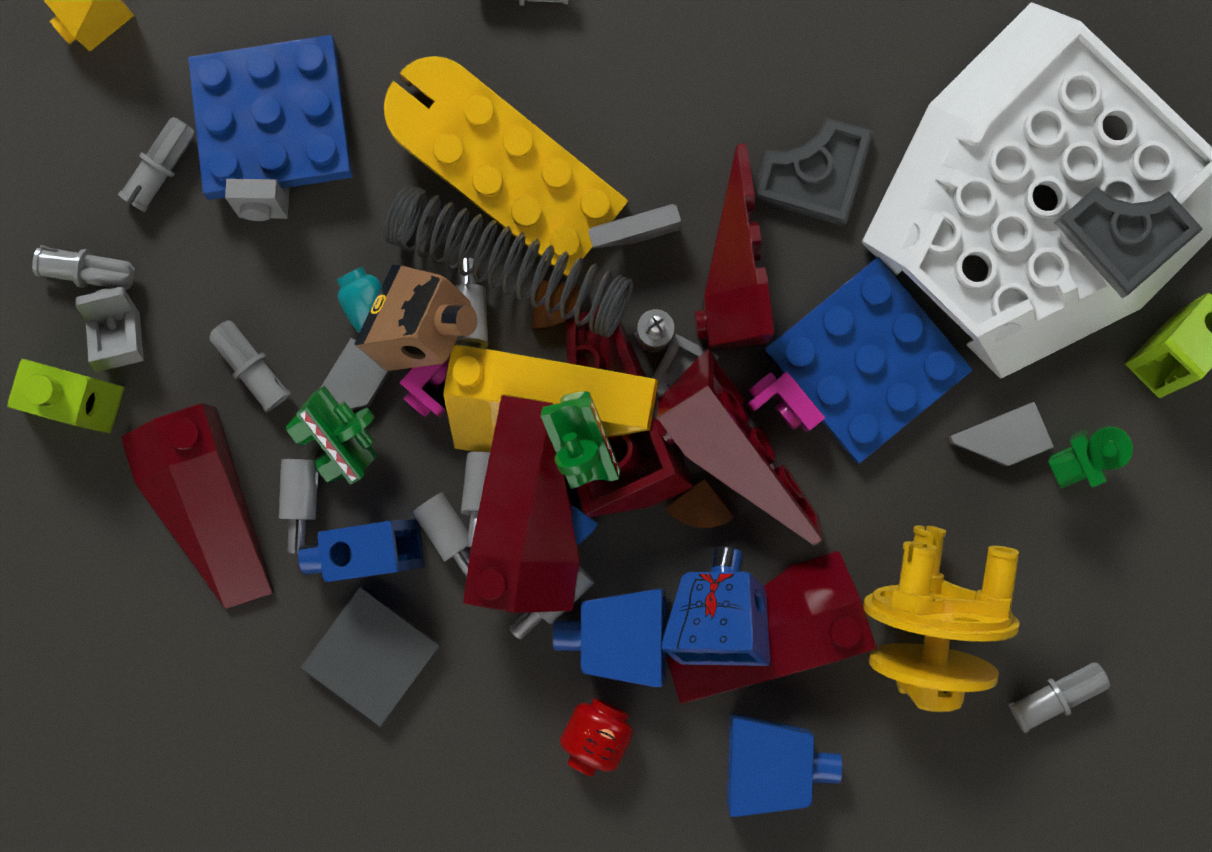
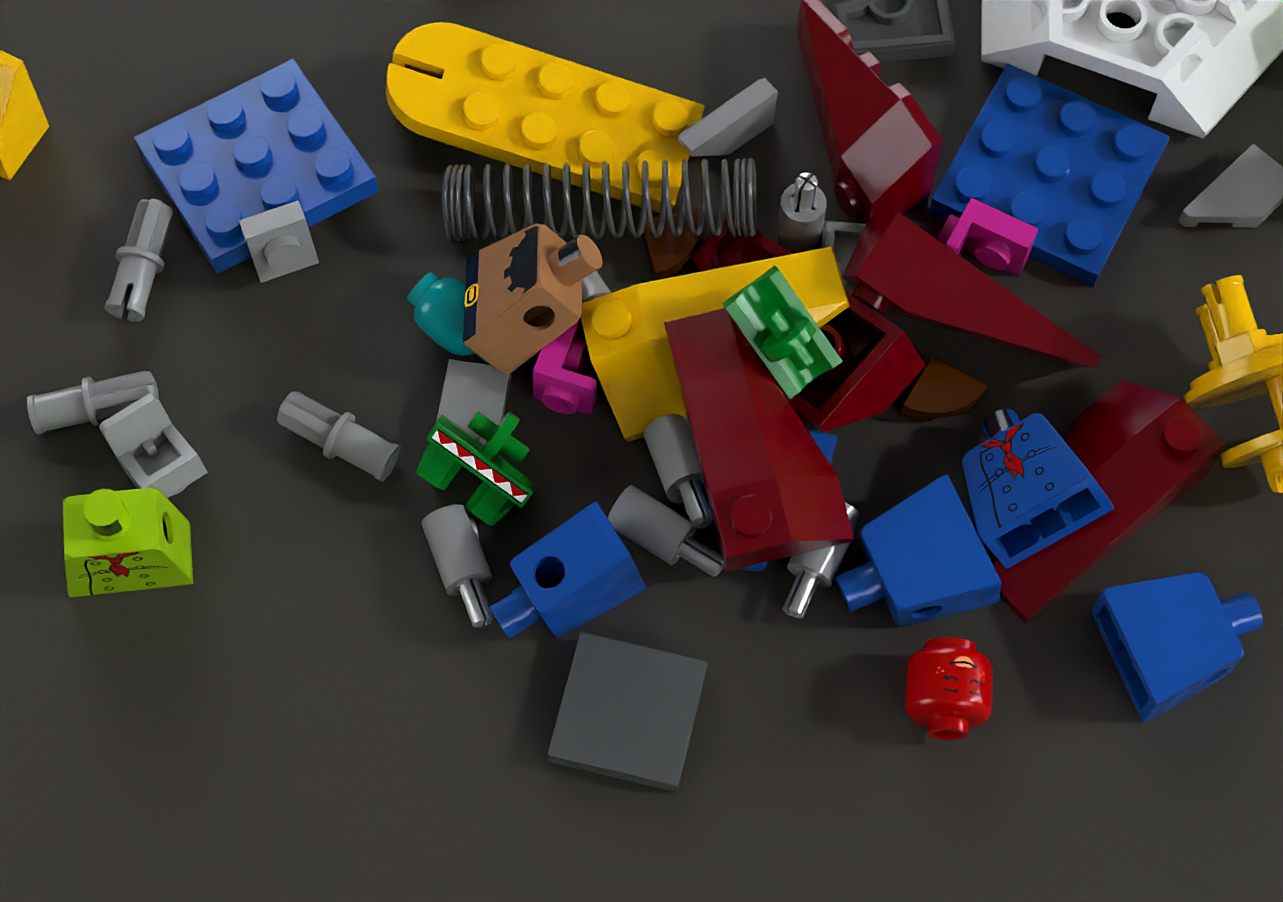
camera: 30 degrees left, 20 degrees down
dark red wedge [121,403,274,609] -> none

